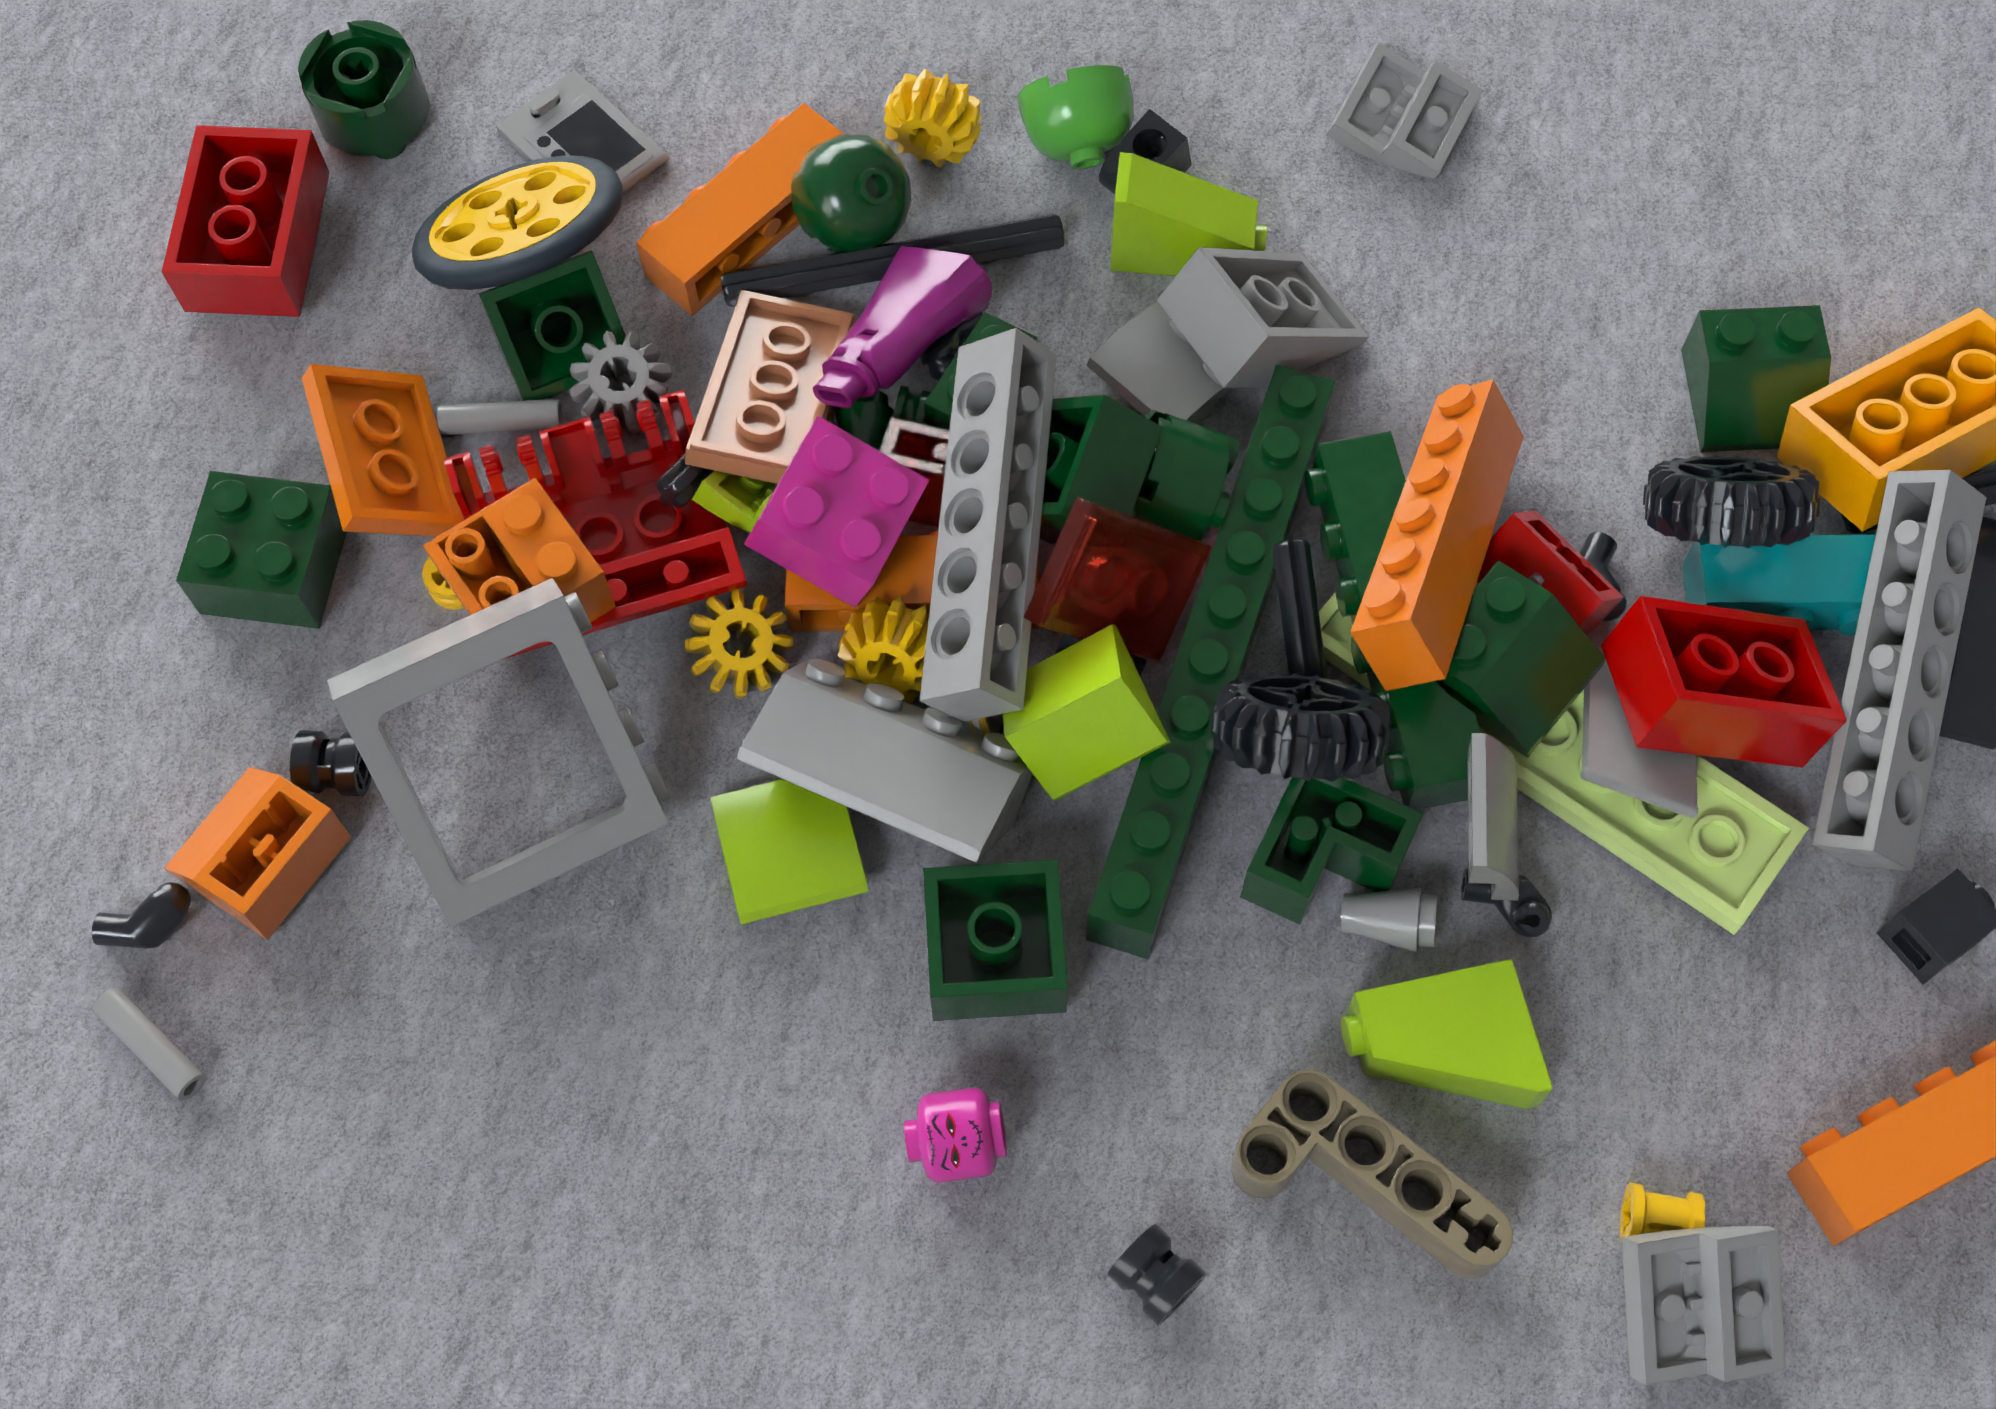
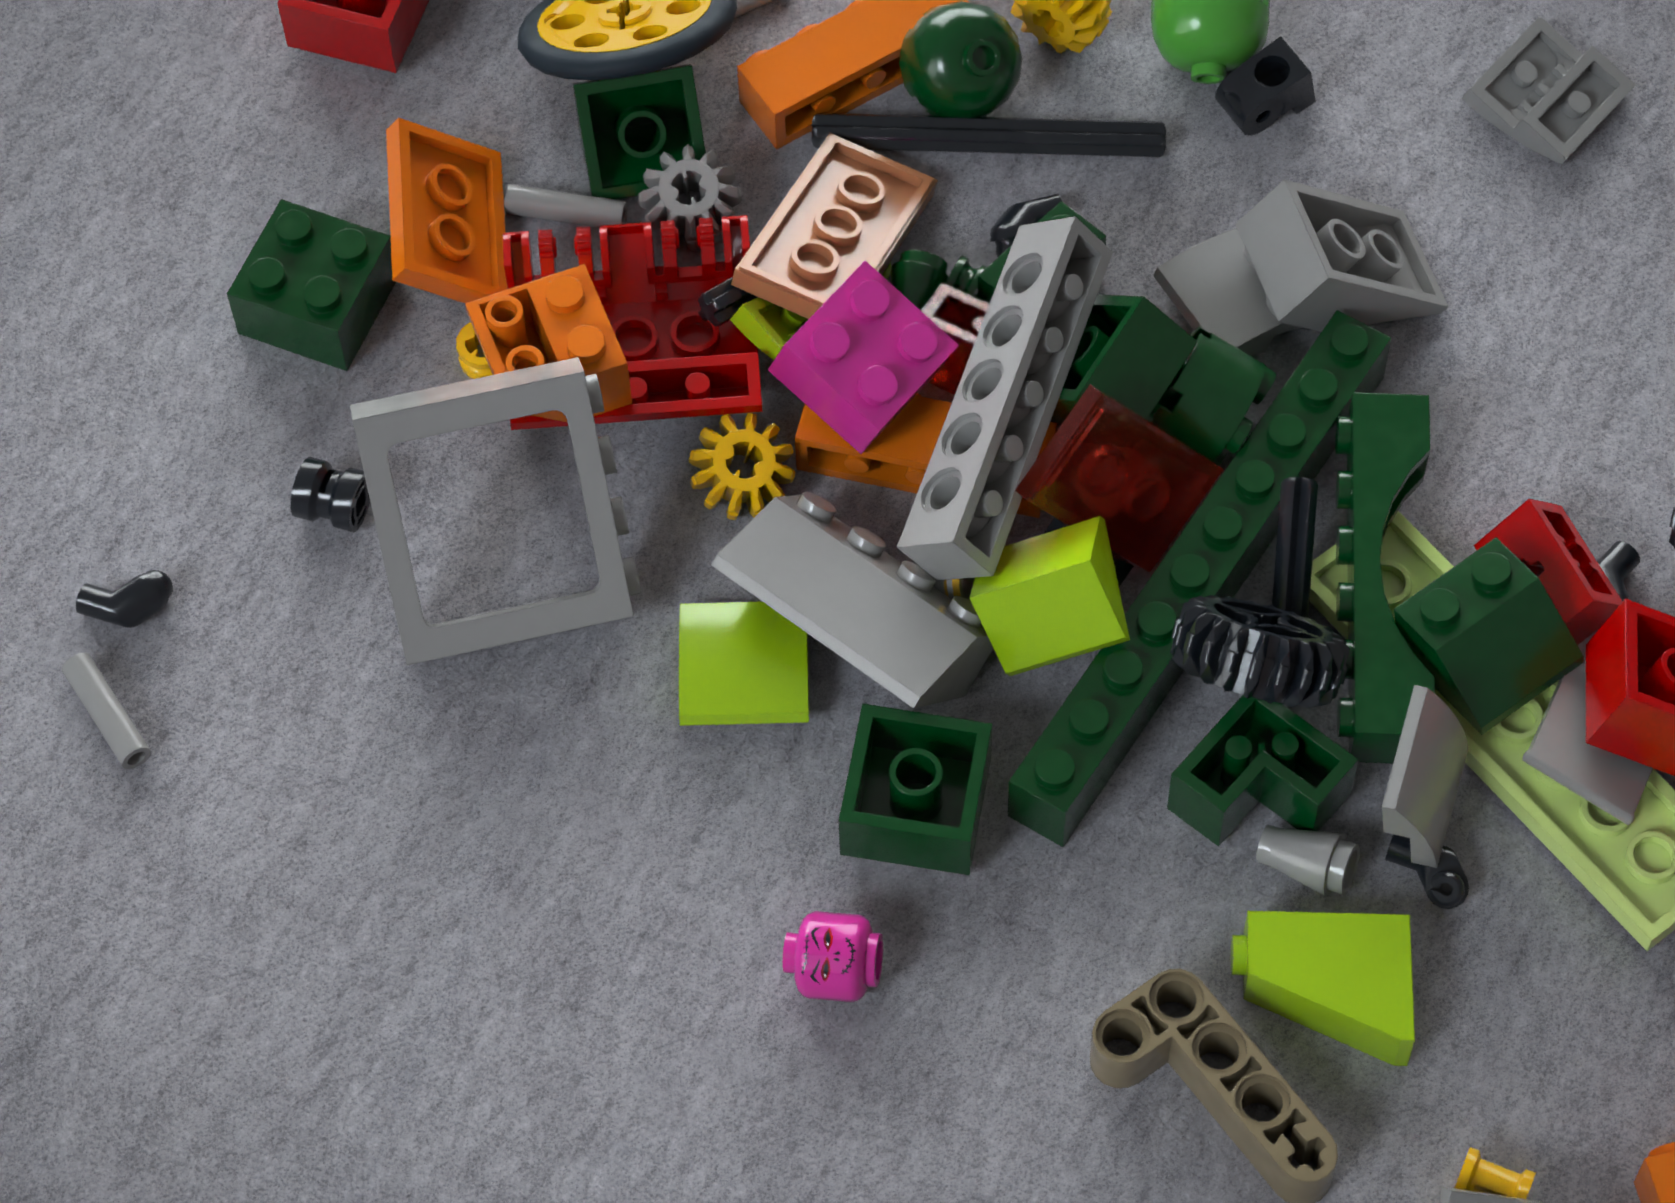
camera: 15 degrees right, 5 degrees down
orange slope [164,767,351,940] -> none
magenta piece [813,246,992,408] -> none
yellow gear [838,595,928,704] -> none
black wheel [1107,1224,1207,1326] -> none
lime slope [1110,152,1267,276] -> none
orange brick [1350,379,1524,691] -> none

